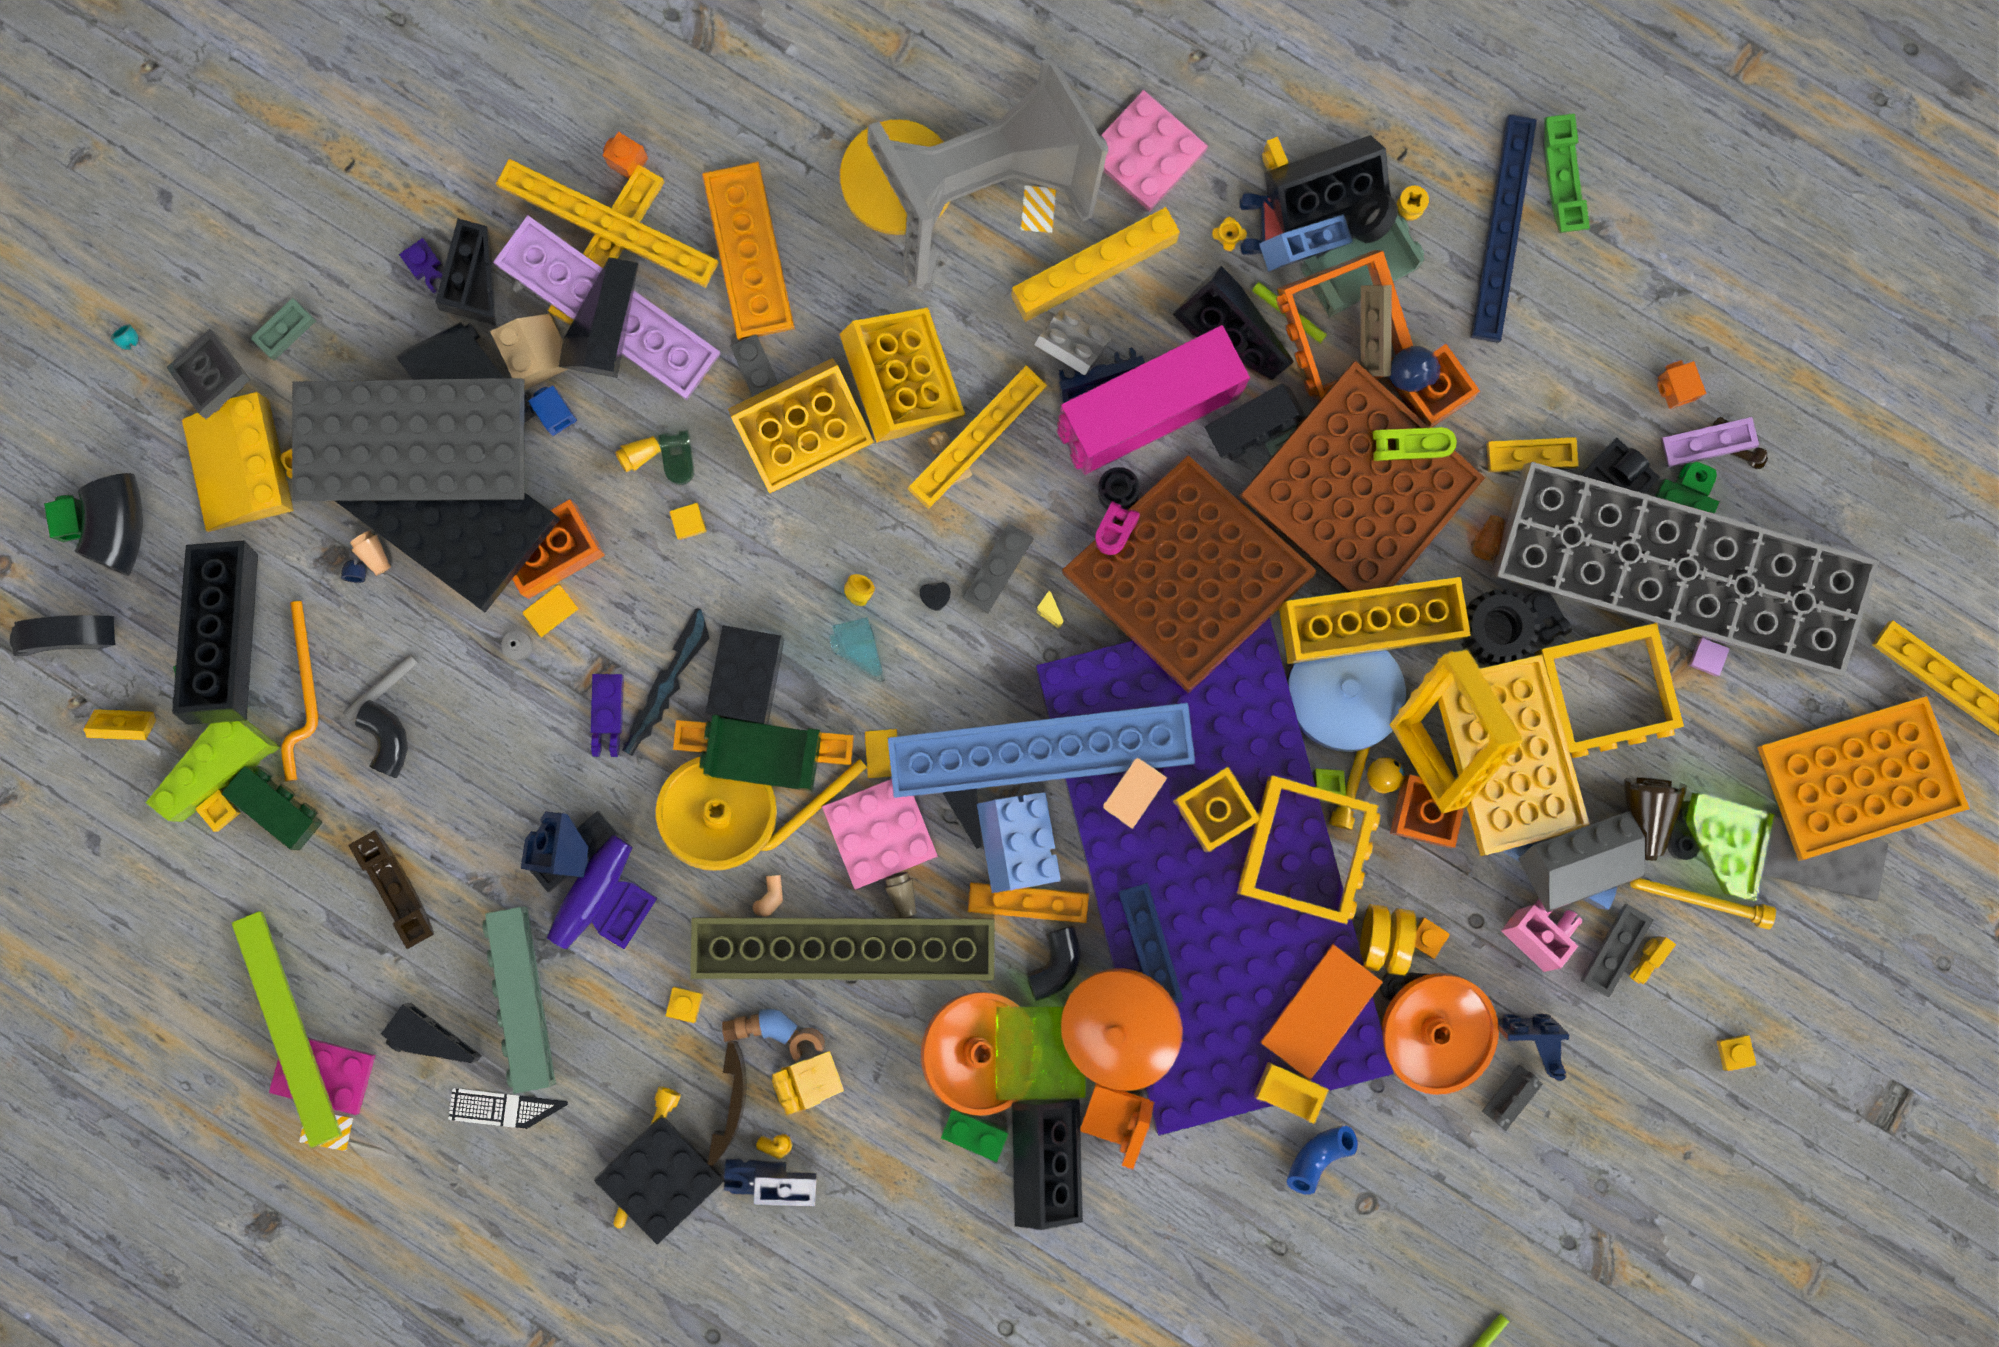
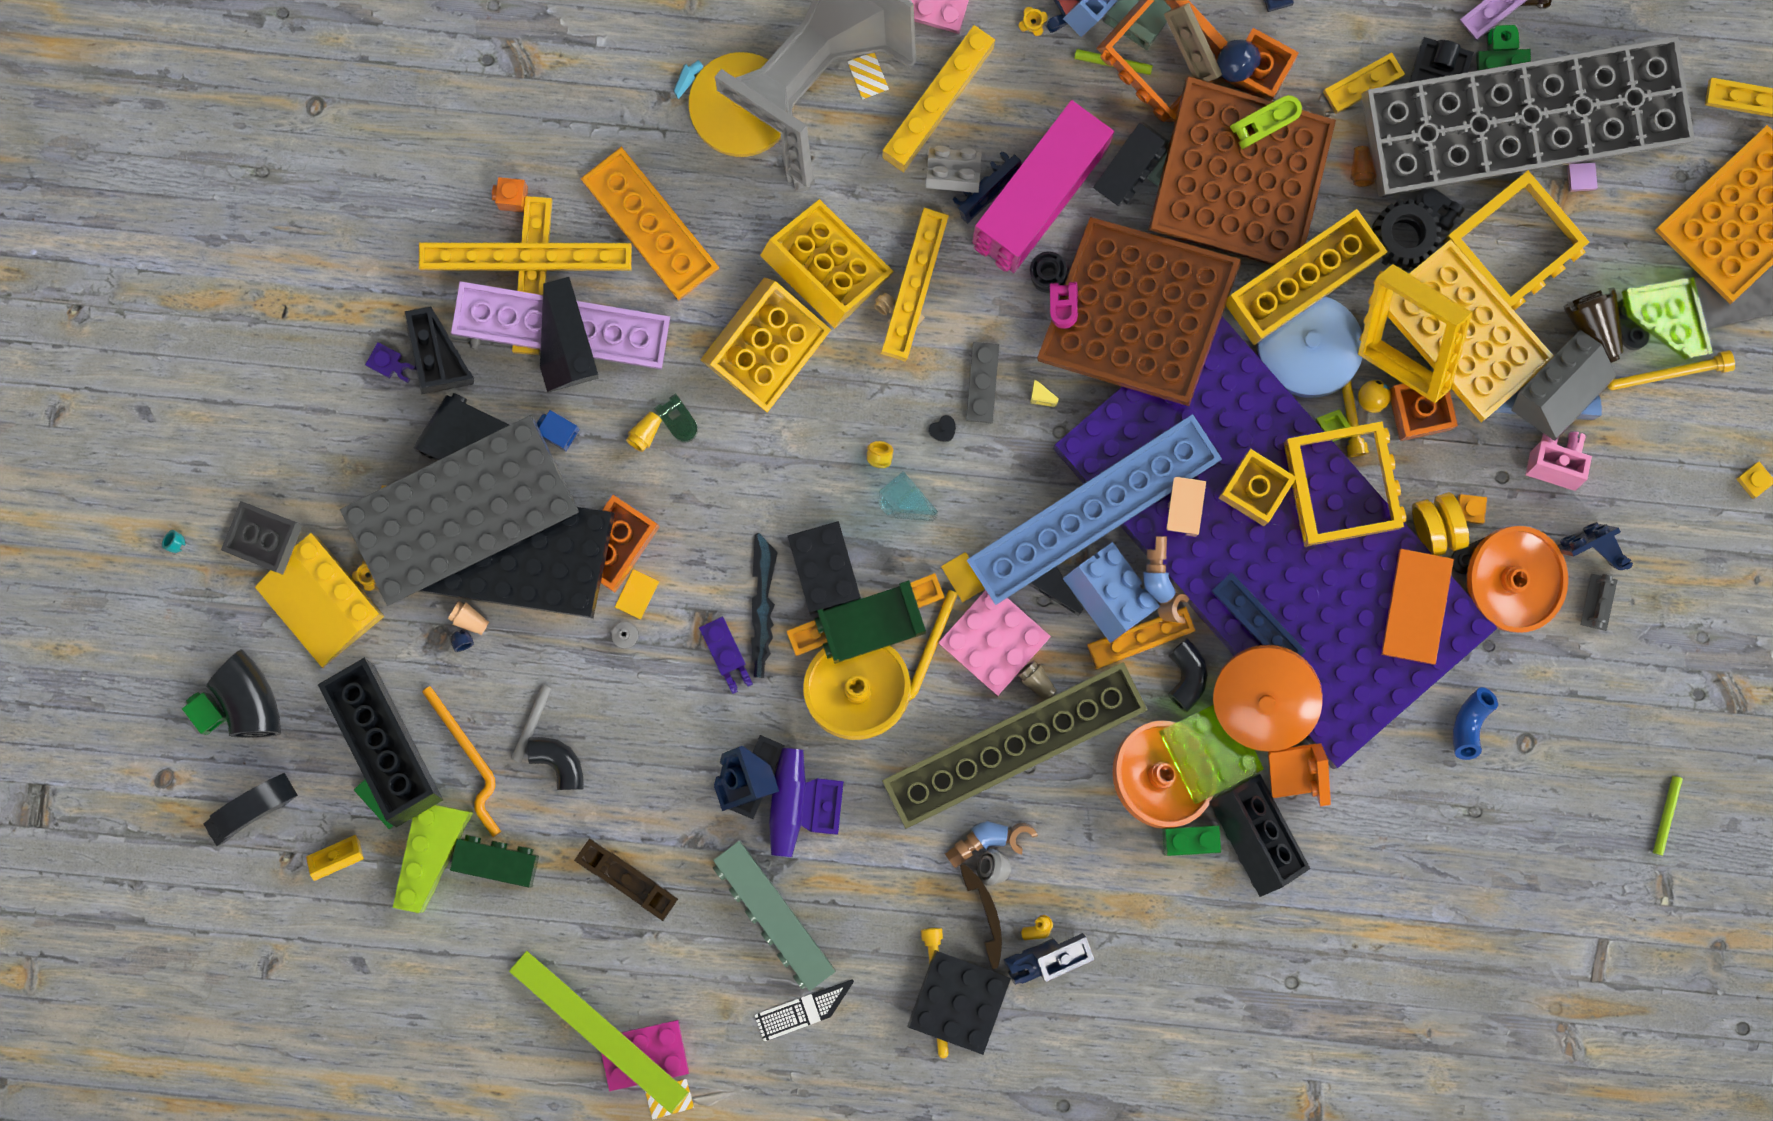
camera: 30 degrees left, 0 degrees up
yellow plate [195,790,241,832] -> none
sand green plate [251,298,316,361] -> none
black slope [381,1003,482,1063] -> none
tan slope [490,314,568,390] -> none
yellow plate [665,986,703,1023] -> none
yellow tile [669,503,707,540] -> none
dark grey plate [730,334,778,397] -> none
light nougat arm [753,875,783,917] -> none
yellow piece [772,1051,844,1115] -> none
black wedge [1173,266,1294,380] -> none
yellow panel [1253,1062,1329,1124] -> none
dark grey plate [1580,904,1653,997] -> none
yellow plate [1629,936,1676,985] -> none
none -> medium azure bar [674,60,704,99]
none -> light grey cone [977,849,1011,886]
none -> medium nougat piece [1143,536,1189,623]

